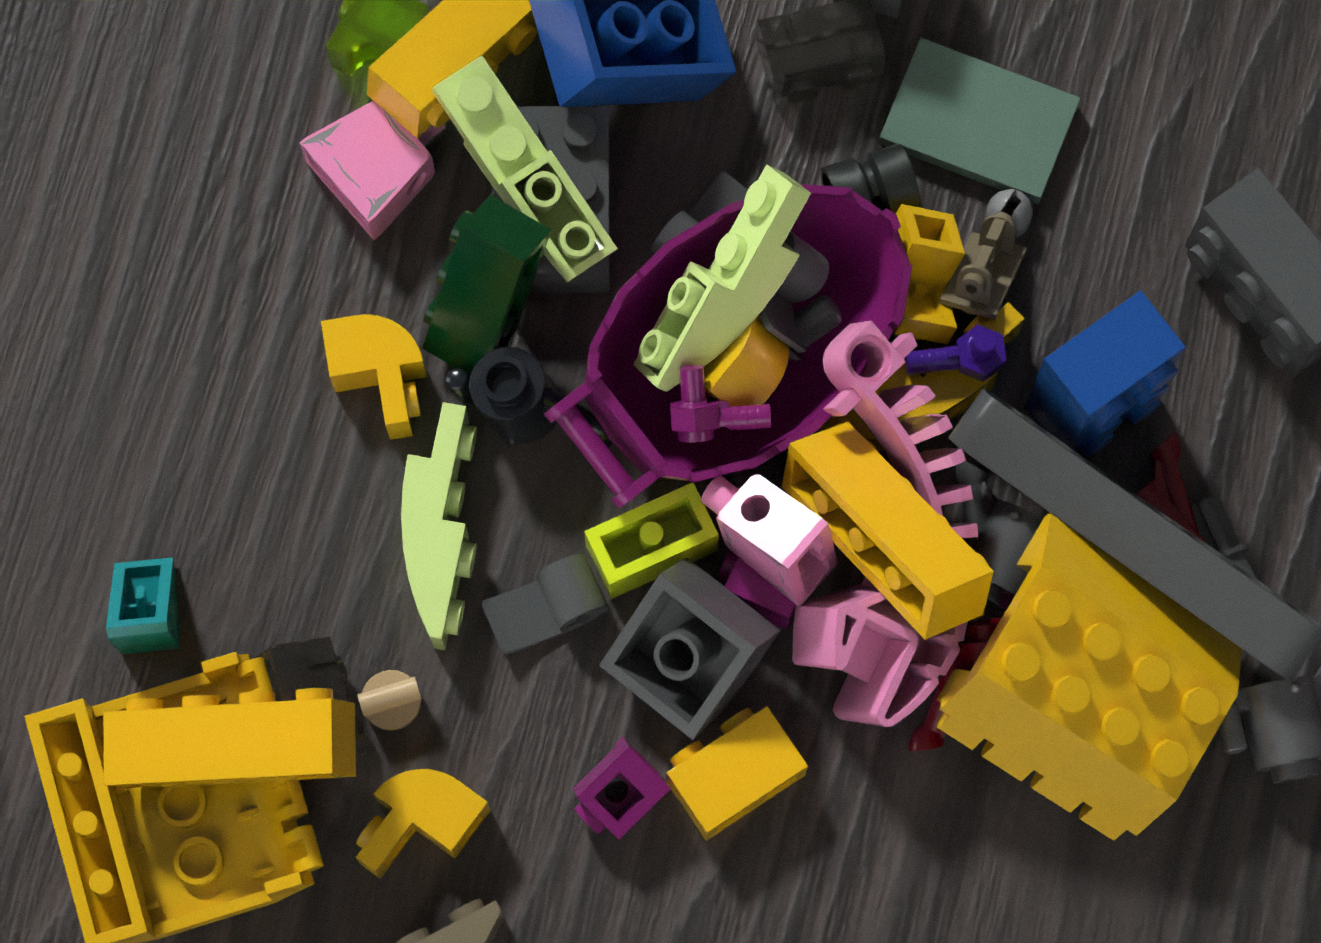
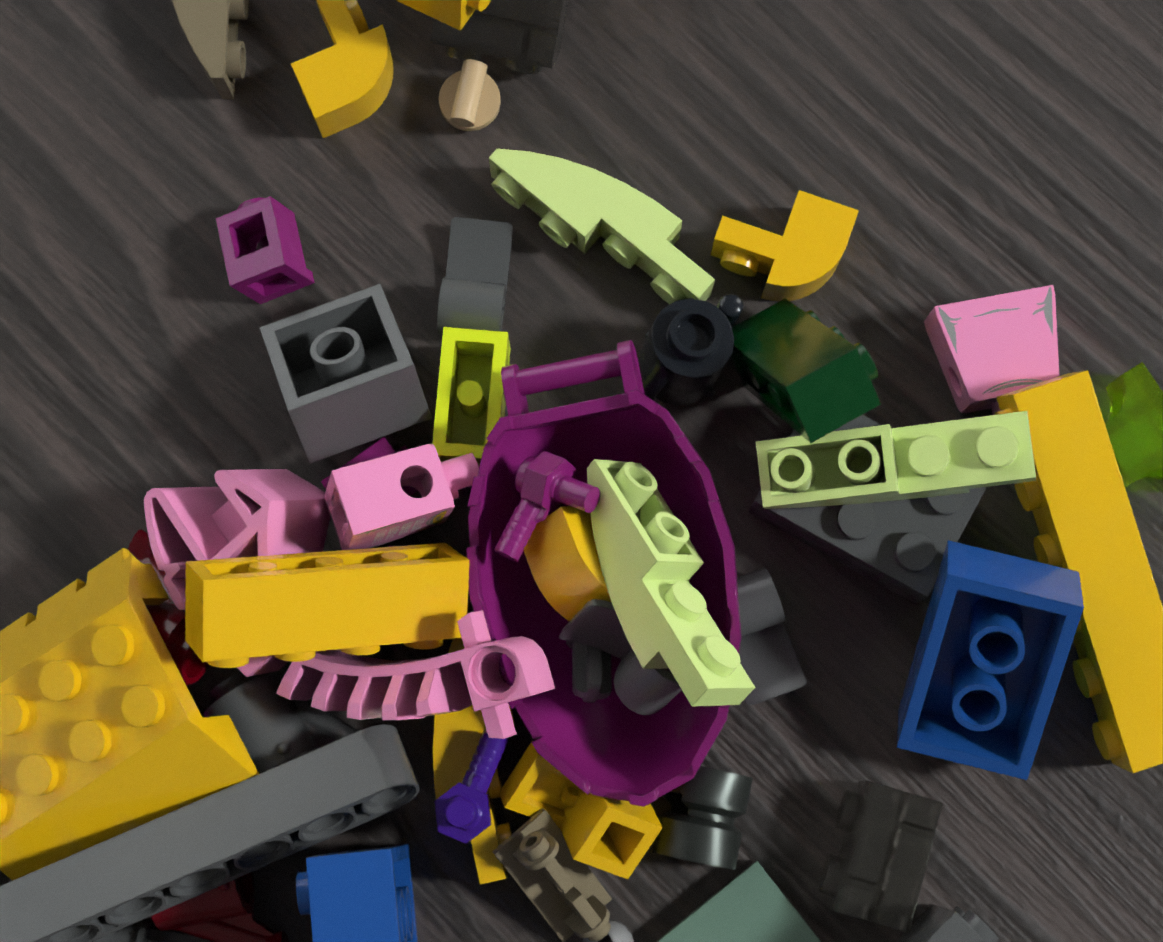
camera: 120 degrees right, 5 degrees up
yellow brick [666,706,808,841] -> none

